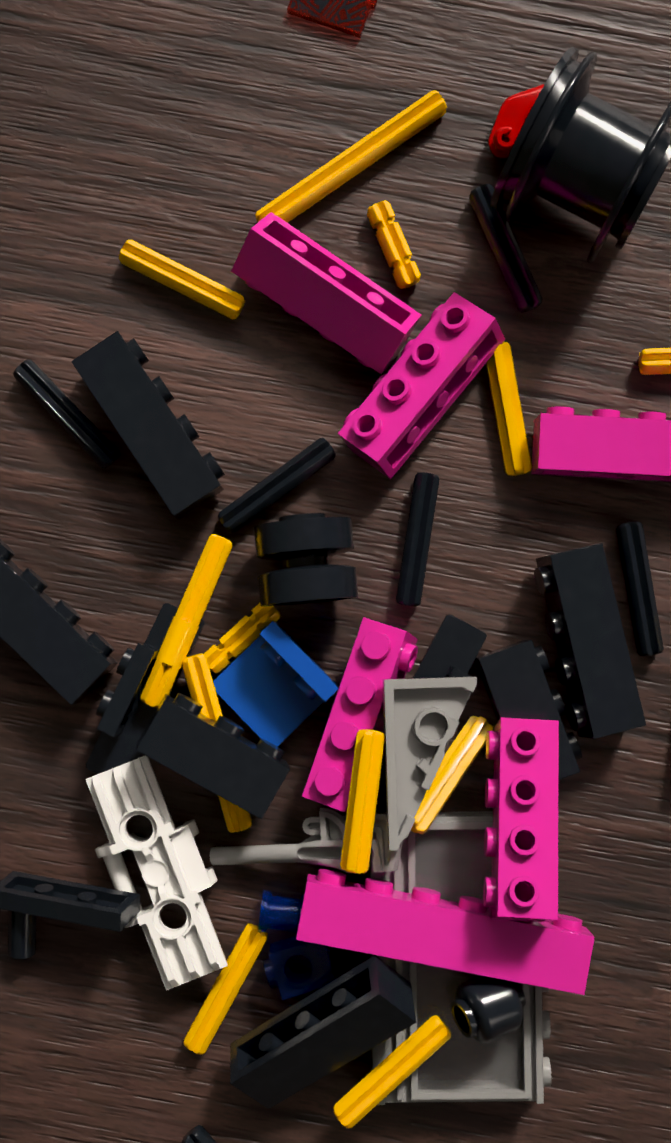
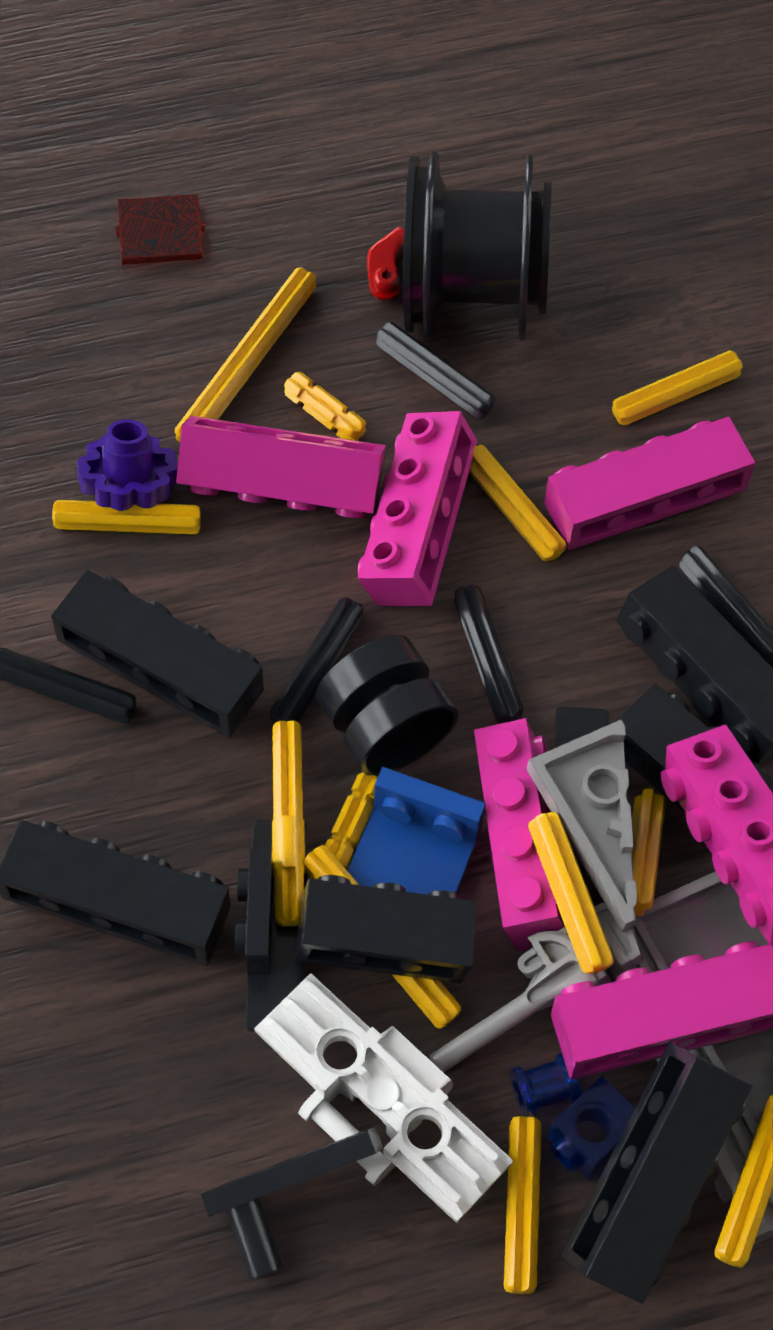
camera: 25 degrees left, 25 degrees down
none -> dark purple plant [77,419,178,511]

